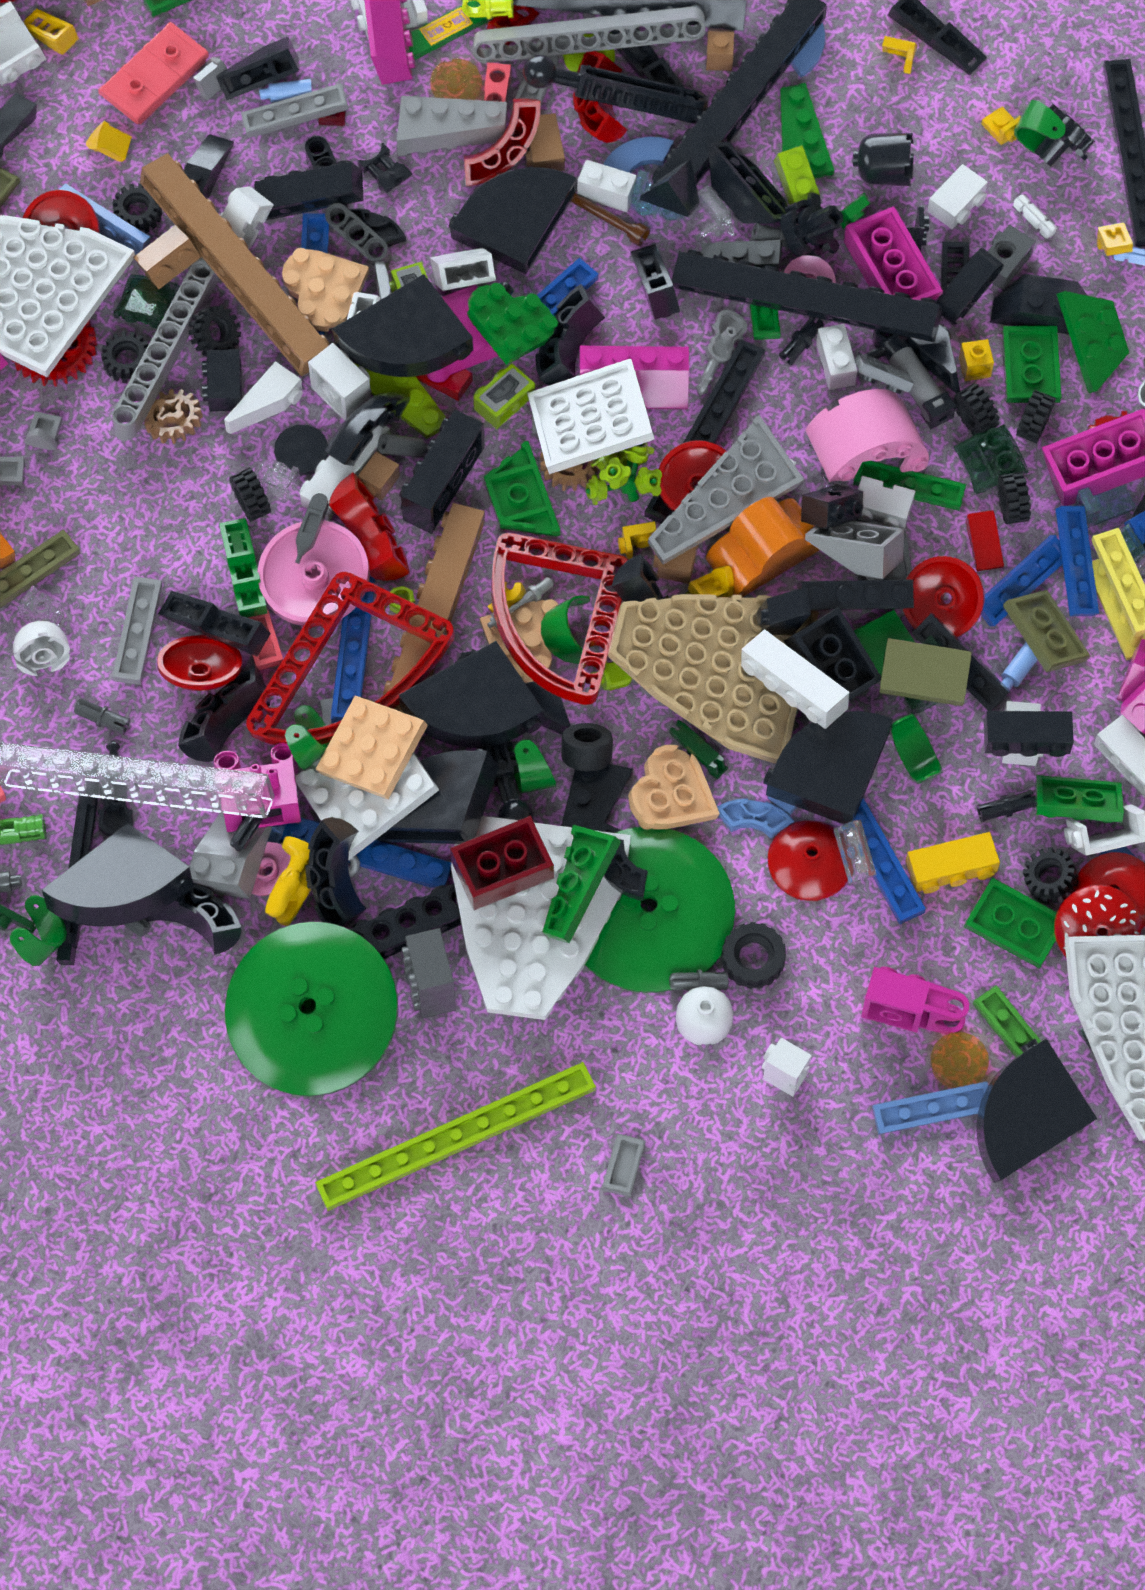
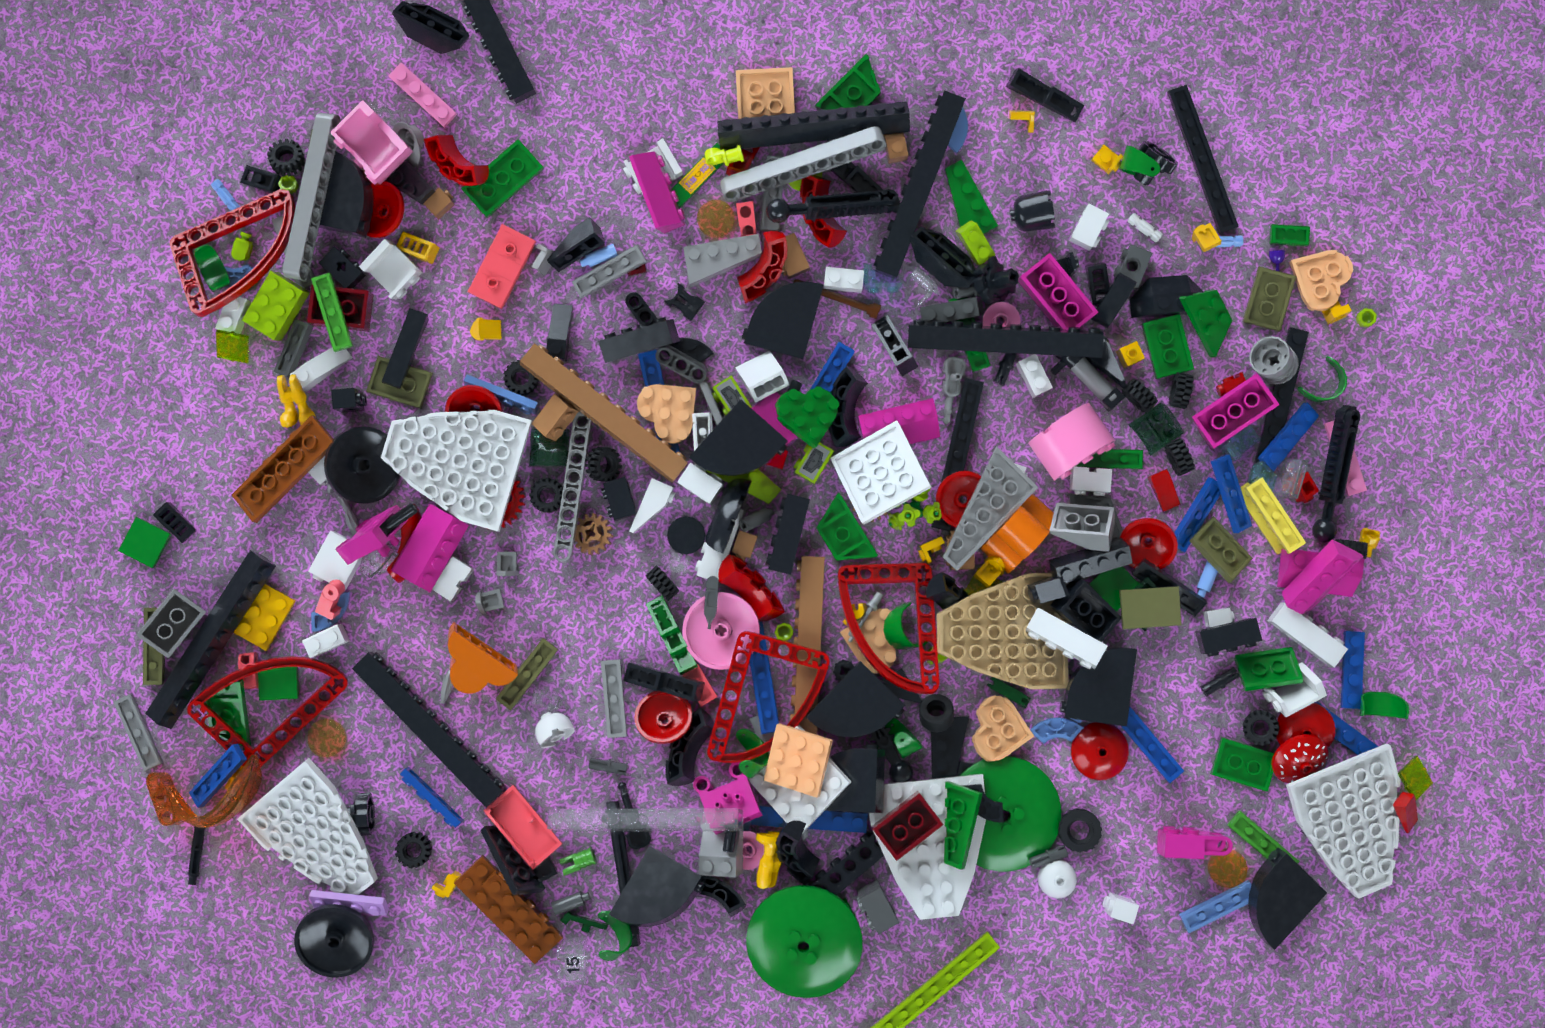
camera: 10 degrees left, 20 degrees up
white brick [220,186,273,249] -> none
light grey tile [602,1133,646,1198] -> none
medium blue tile [604,137,673,173] -> none
black slope [640,158,700,217] -> none
black brick [801,484,863,529] -> none
clear plate [834,820,877,884] -> none
green wing [840,192,871,229] -> none
tile [854,352,914,394] -> none
green piece [891,714,943,784] -> none
yellow brick [905,832,1000,894] -> none

